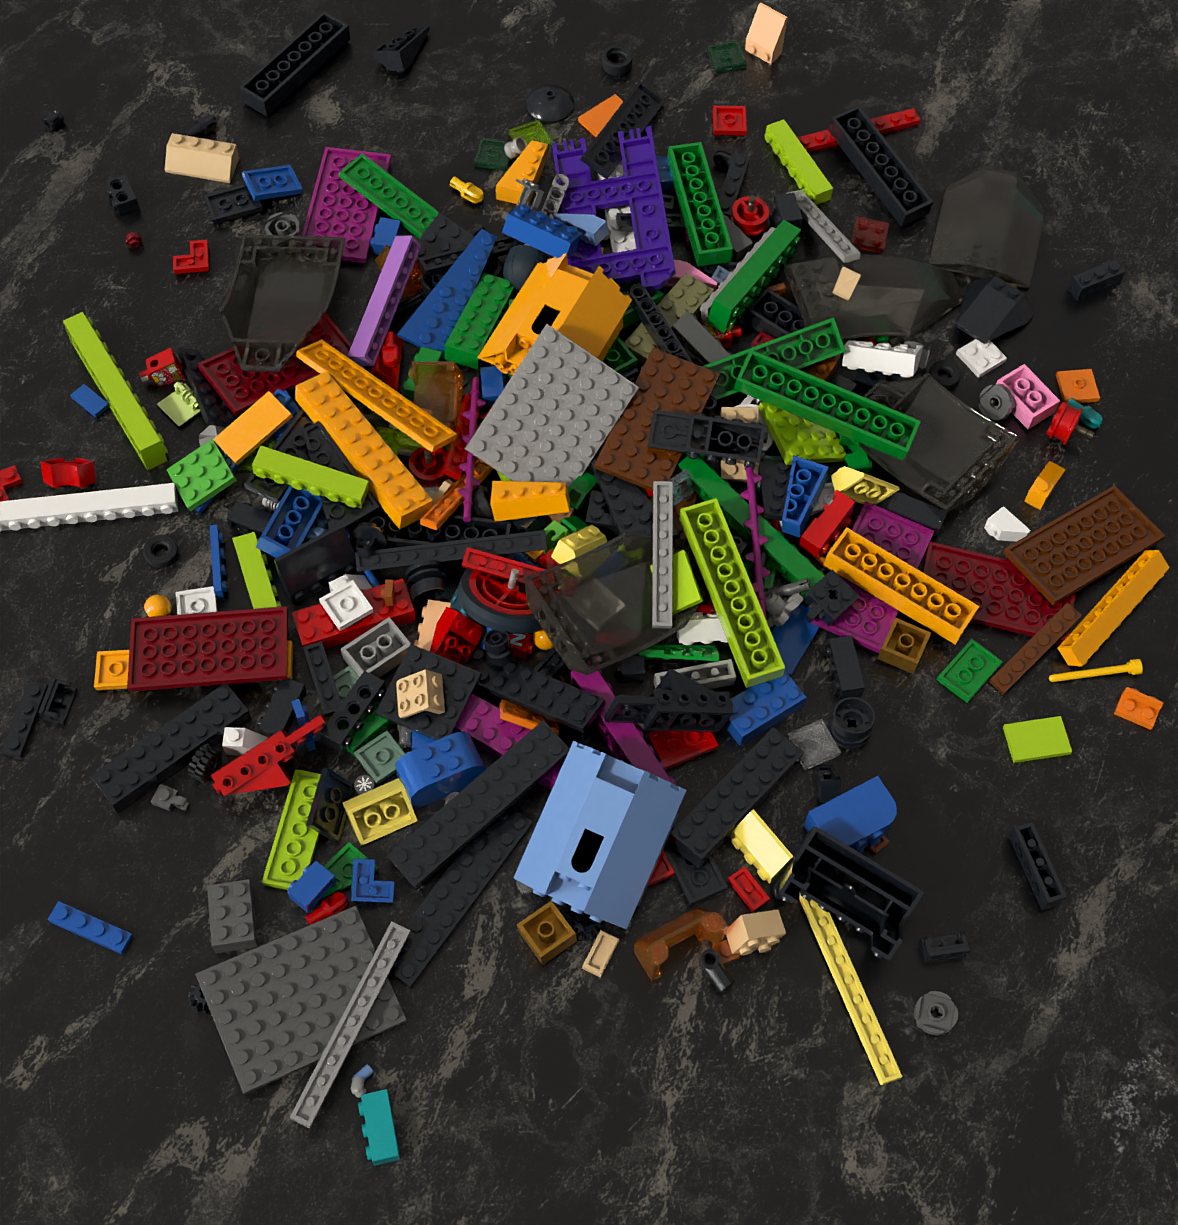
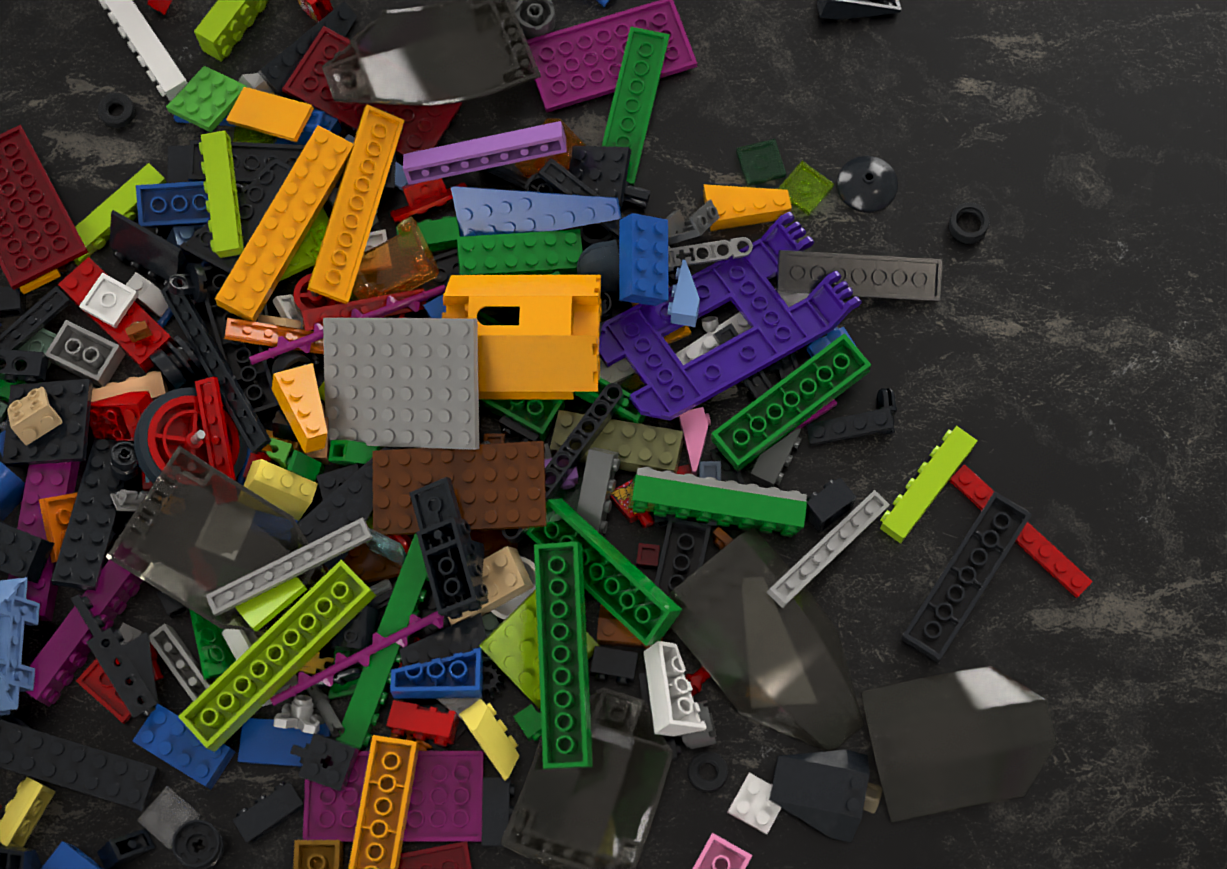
camera: 70 degrees right, 10 degrees up
light orange piece [144,594,172,617] -> none
yellowish green hinge [157,382,201,427] -> none
white plate [176,586,217,615] -> none
blue plate [210,525,227,600] -> none
blue brick [370,217,402,257] -> none
red arm [382,331,400,368] -> none
yellow arm [450,176,484,203] -> none
light grey wheel [504,137,527,159] -> none
orange tile [578,94,623,137] -> none
clear green tile [707,40,747,73] -> none
red plate [712,106,747,136] -> none
red wheel [730,195,769,237] -> none
light nougat slope [745,3,787,64] -> none
tan slope [832,267,861,300] -> none
clear red plate [851,216,890,253] -> none
dark grey plate [979,384,1015,420] -> none
none -> light grey hinge [110,489,158,512]

